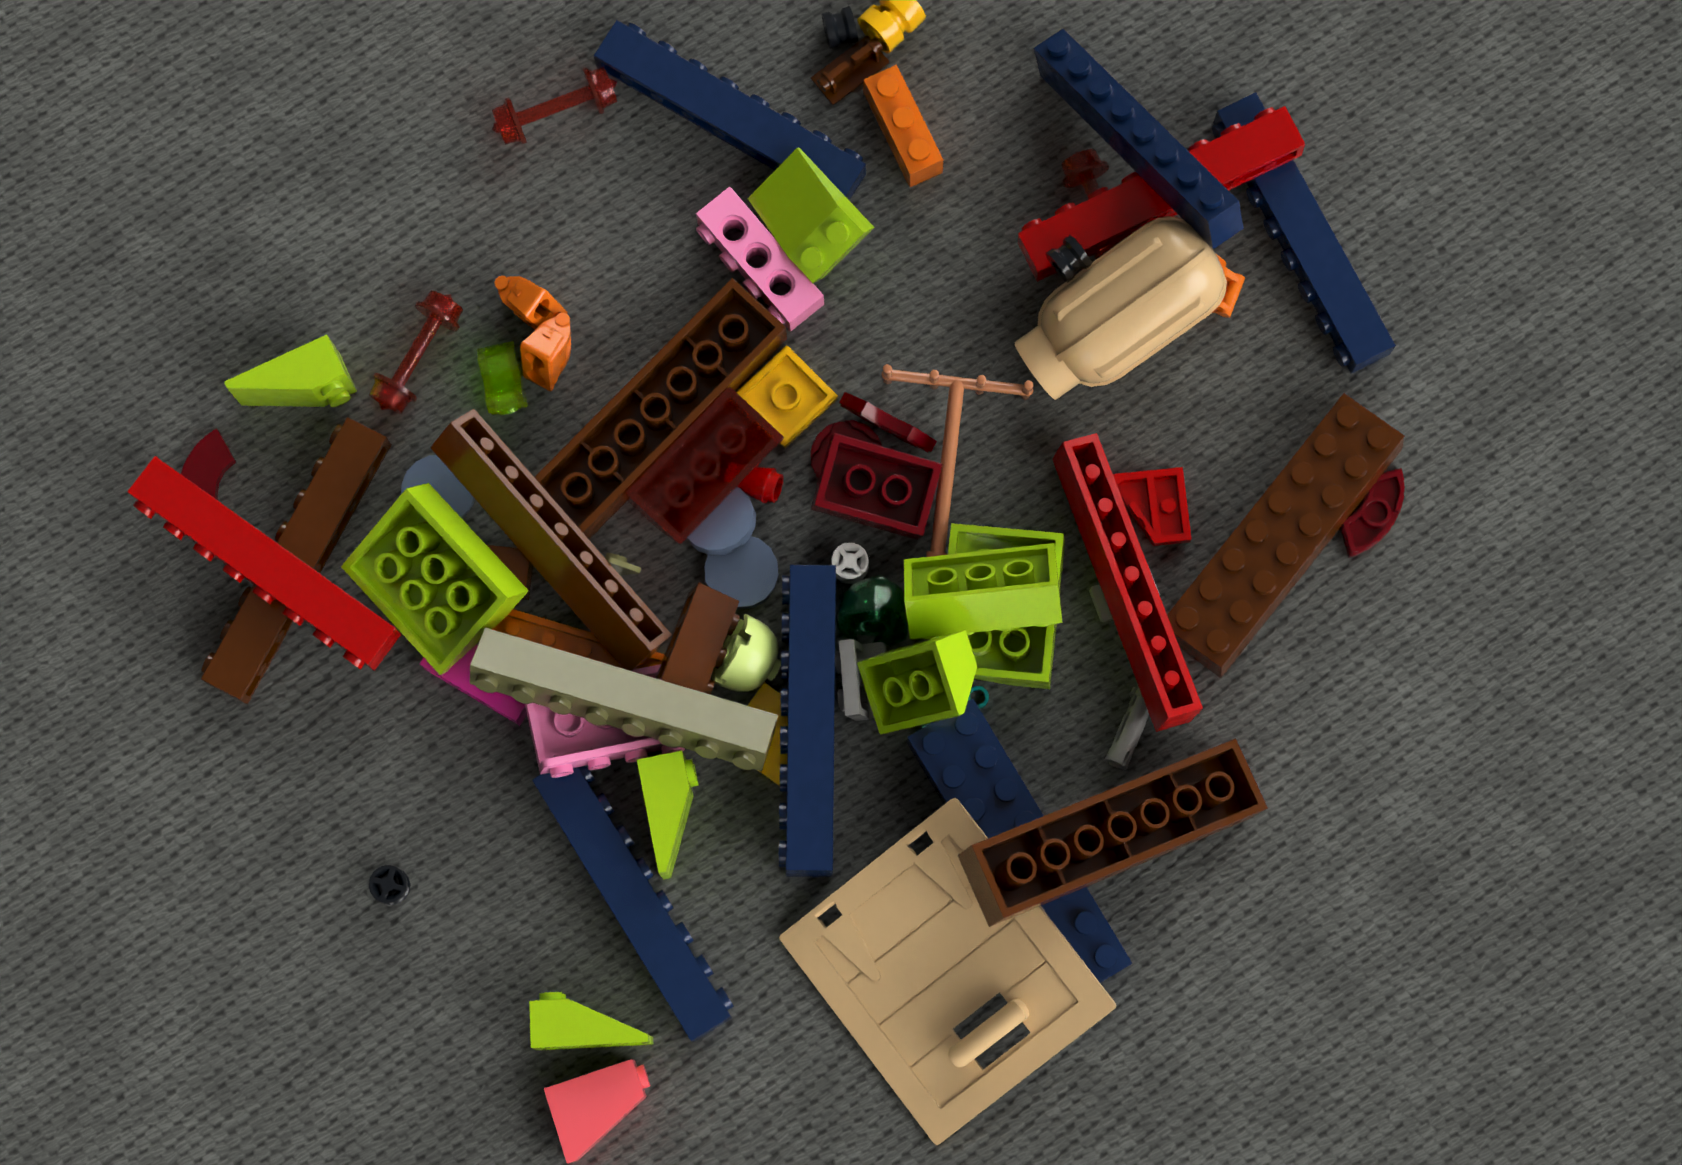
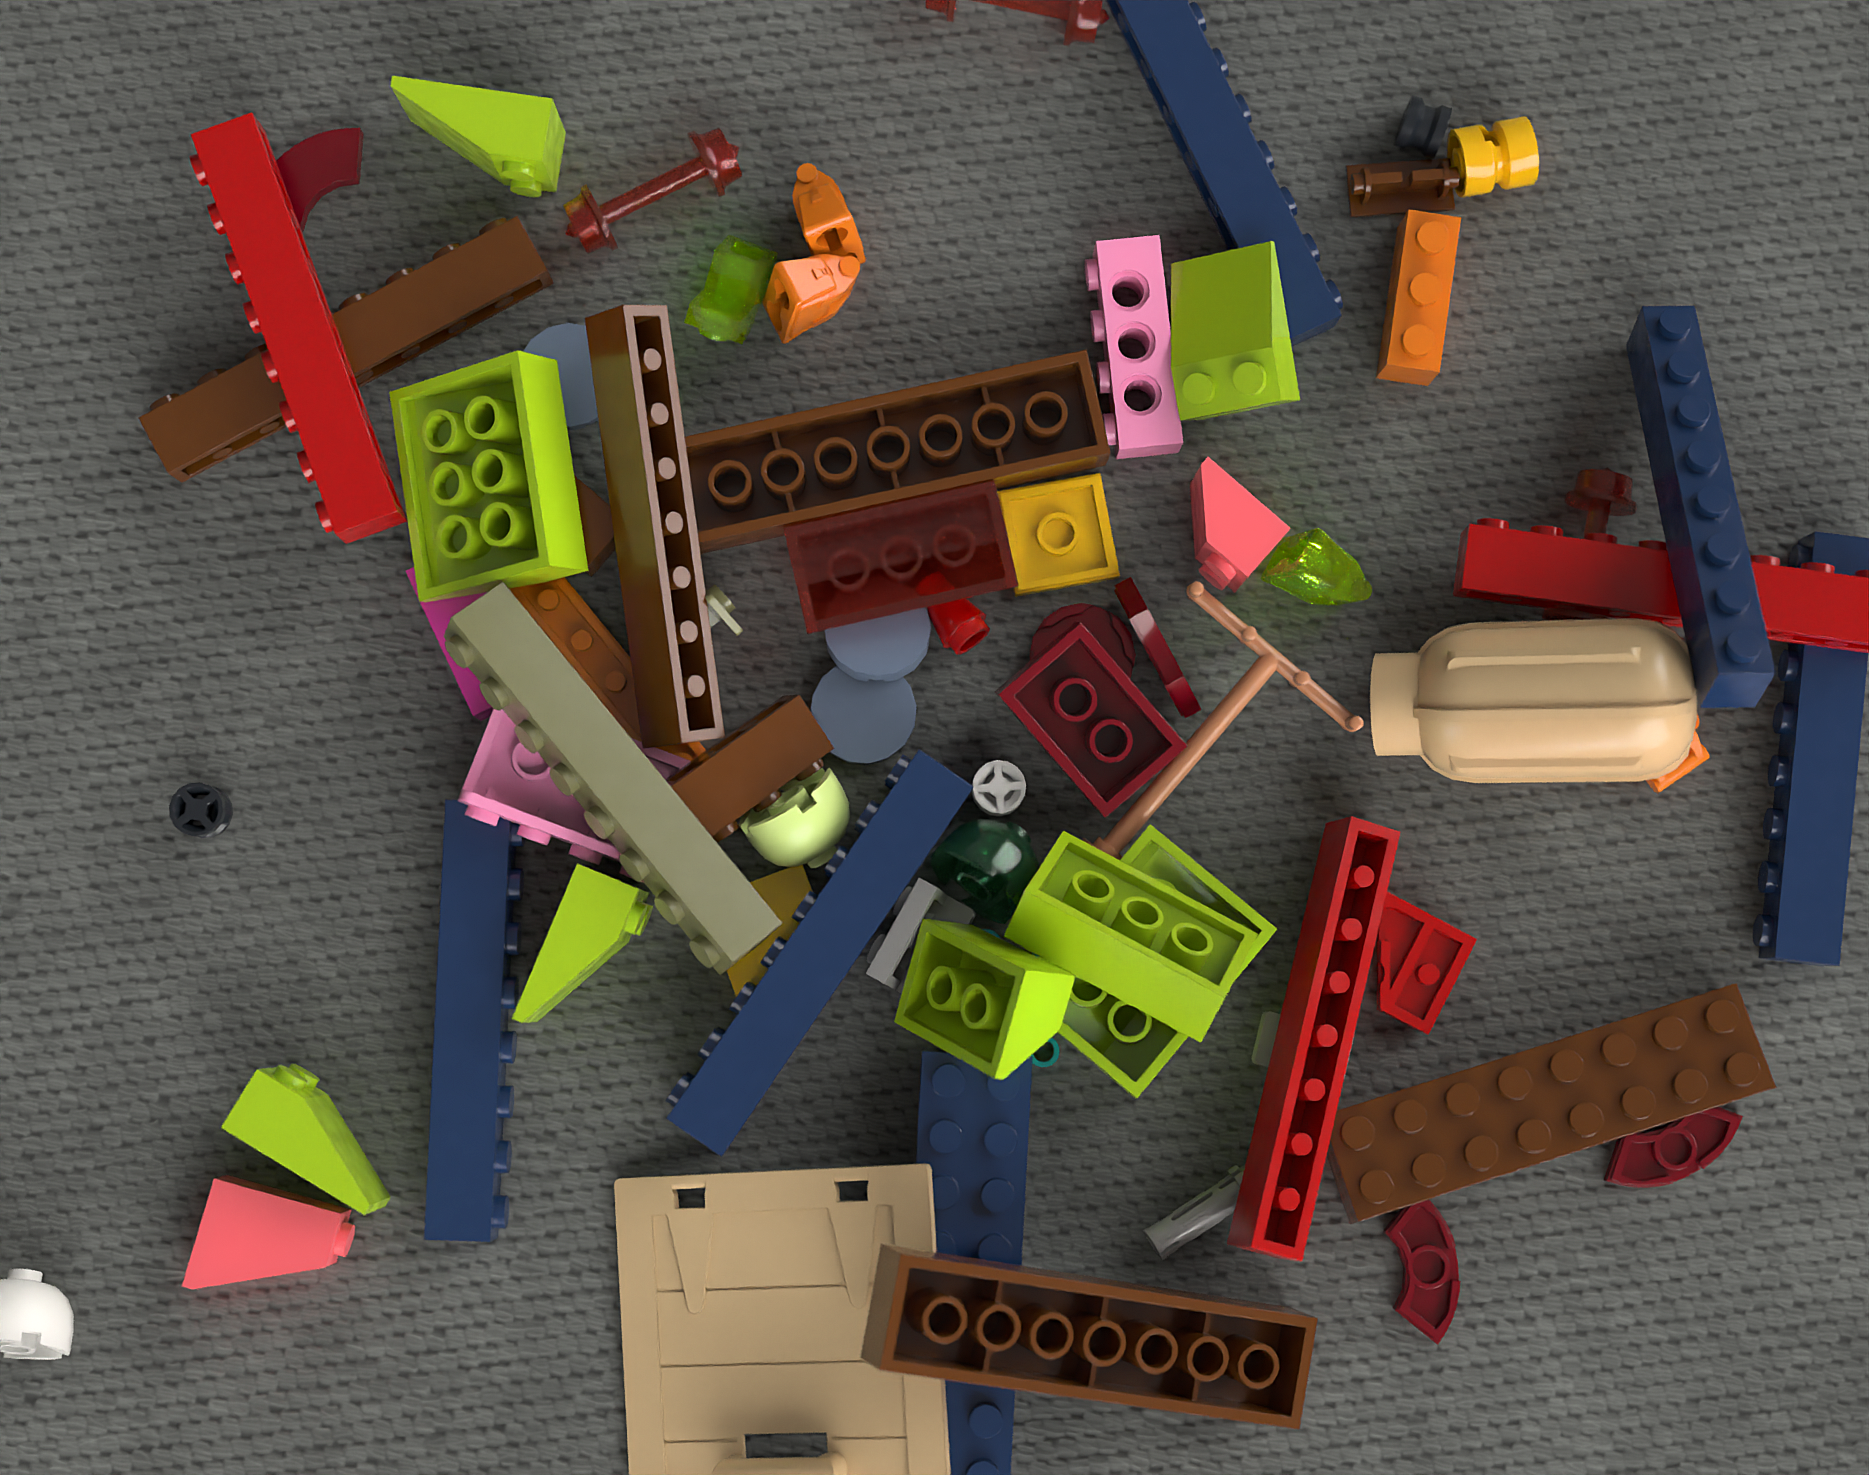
camera: 25 degrees right, 5 degrees up
black wheel [1045,235,1092,283] -> none
none -> coral slope [1190,457,1291,592]
none -> clear neon green piece [1260,528,1372,606]
none -> dark red tile [1383,1200,1460,1345]

